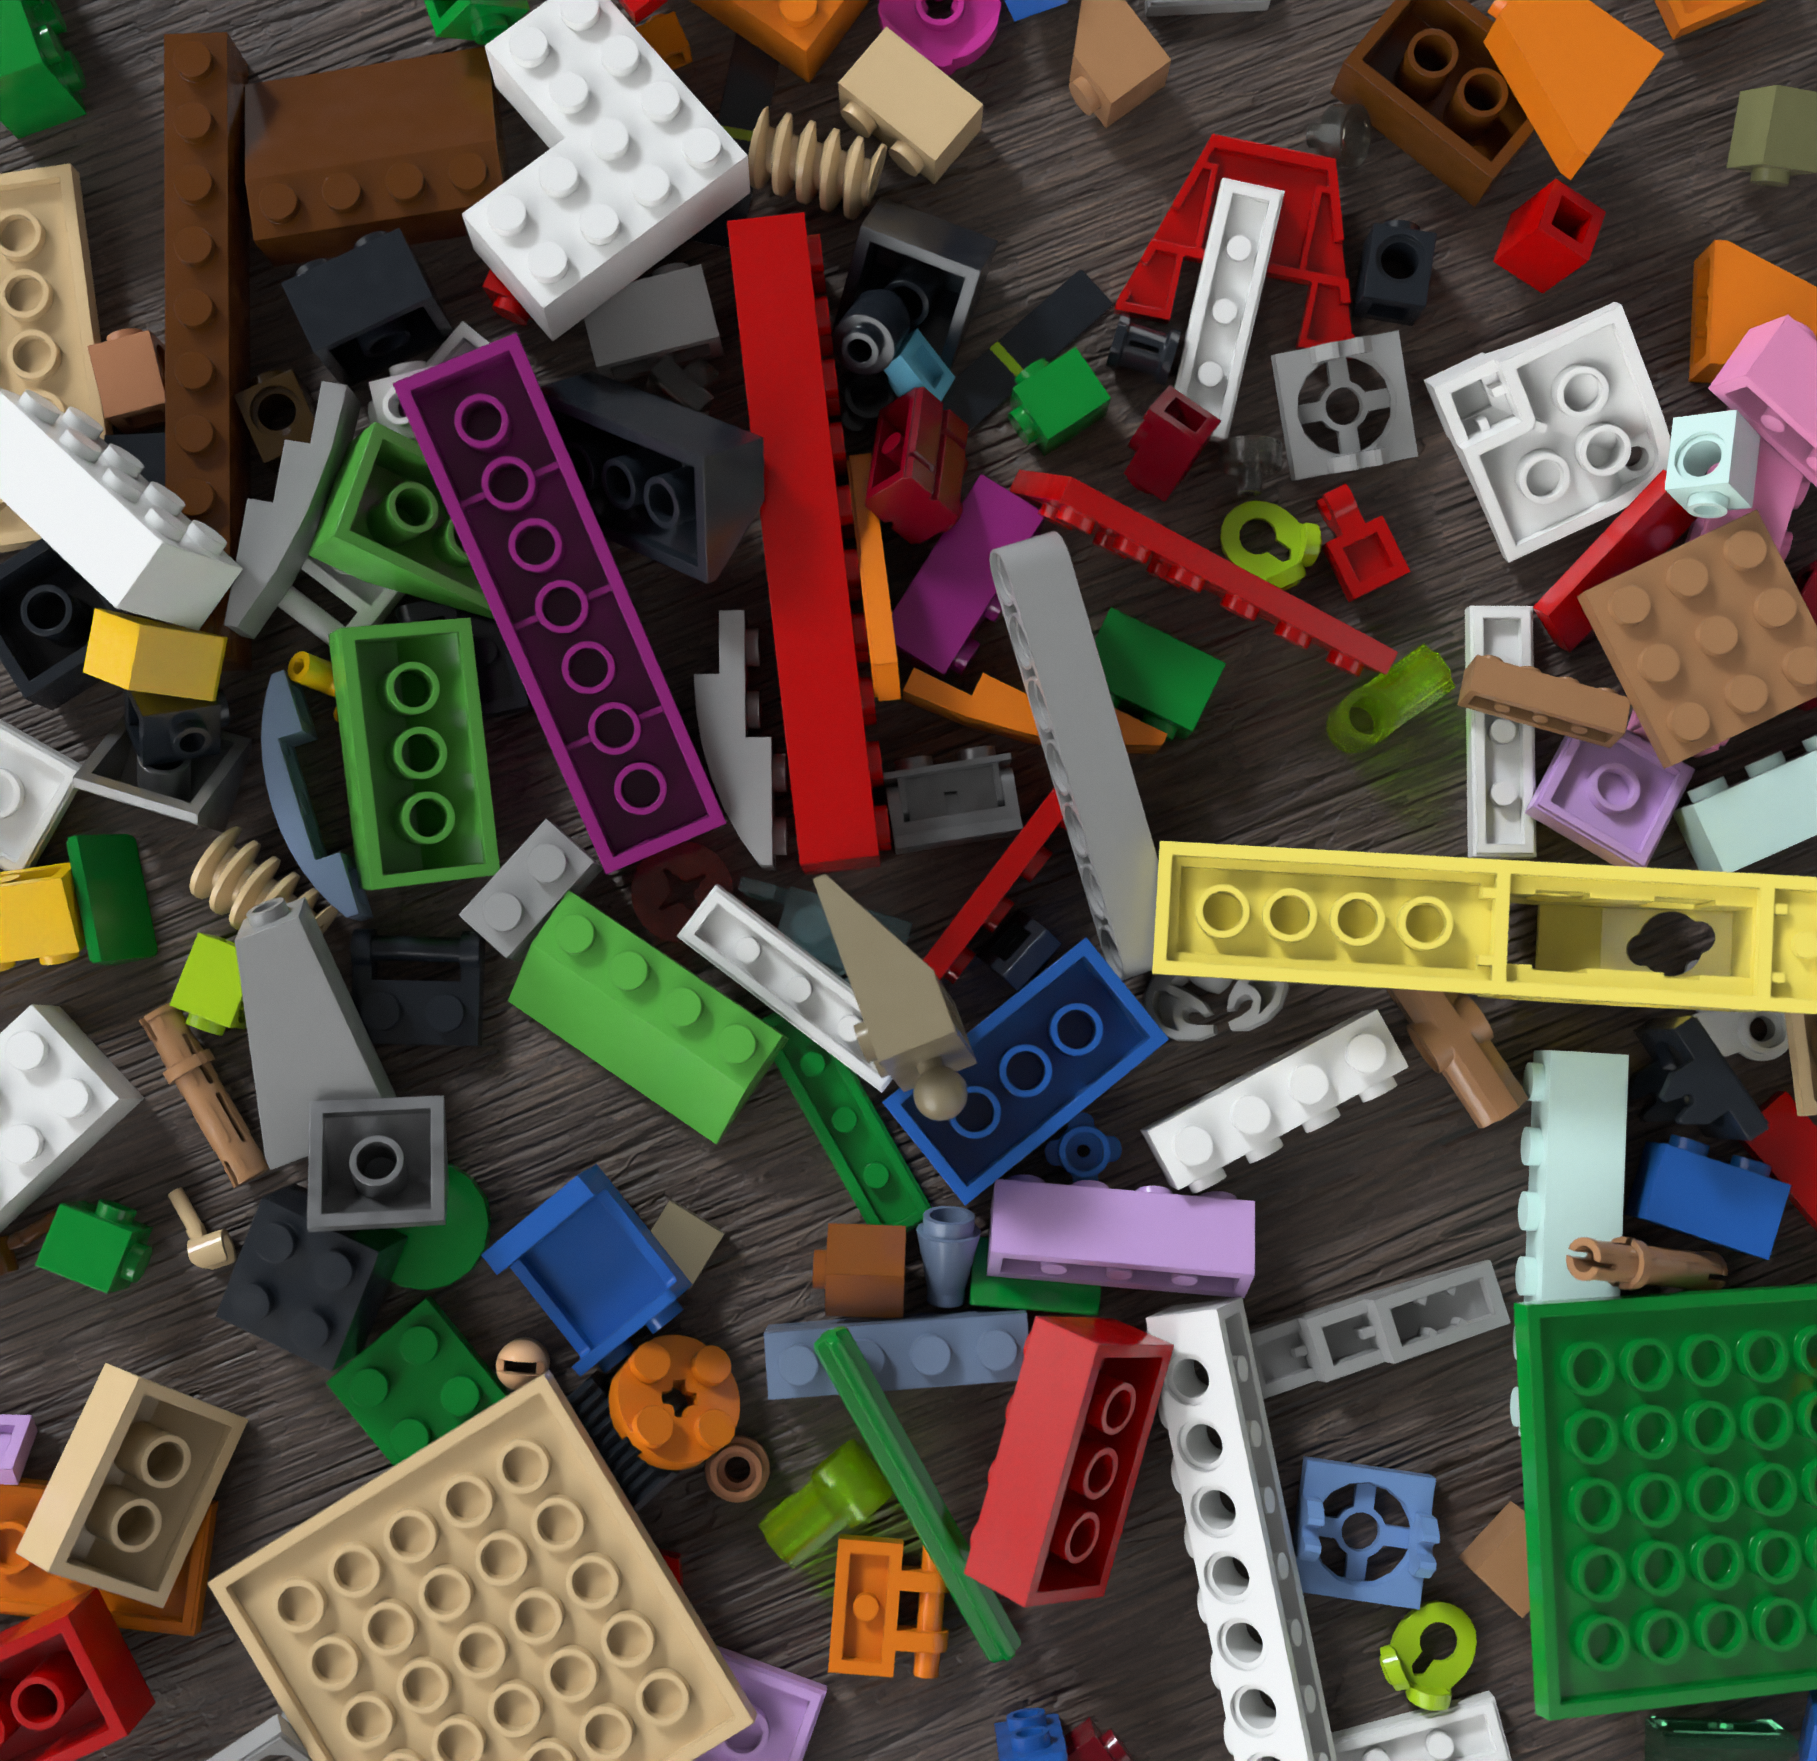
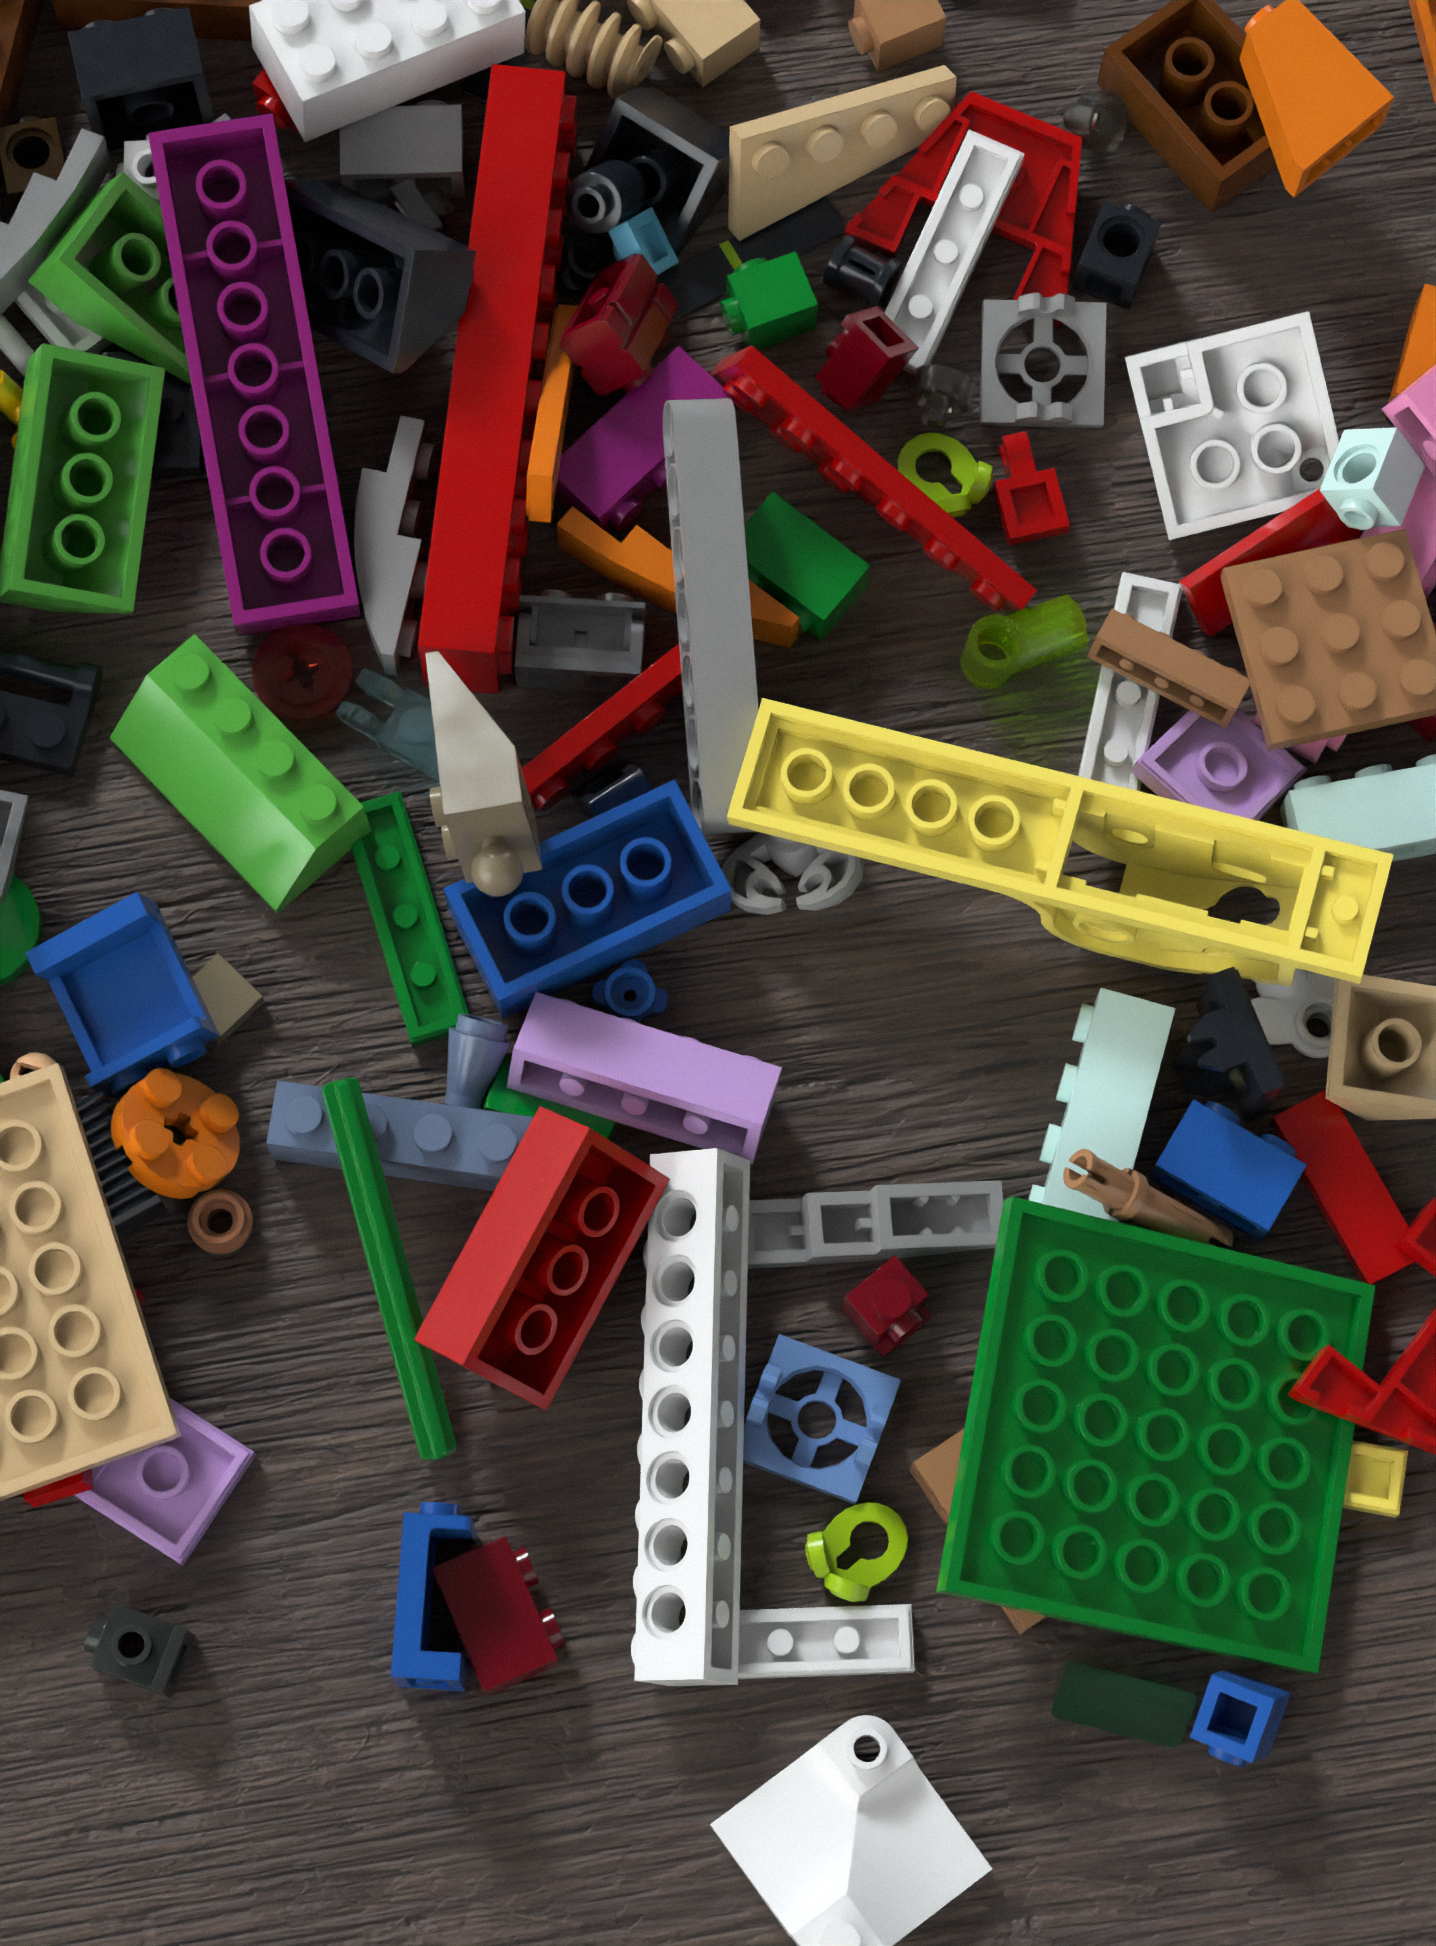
camera: 10 degrees right, 10 degrees down
light grey brick [459,819,604,962] -> none
white tile [676,884,892,1093] -> none
clear neon green piece [758,1438,894,1569] -> none
dark orange brick [813,1223,906,1318] -> none
orange plate [828,1534,949,1679] -> none
white brick [1140,1009,1409,1194] -> none
medium nougat piece [1386,989,1529,1128] -> none
red brick [1493,179,1606,294] -> none
none -> tan wing [728,65,957,241]
none -> dark red brick [841,1255,933,1358]

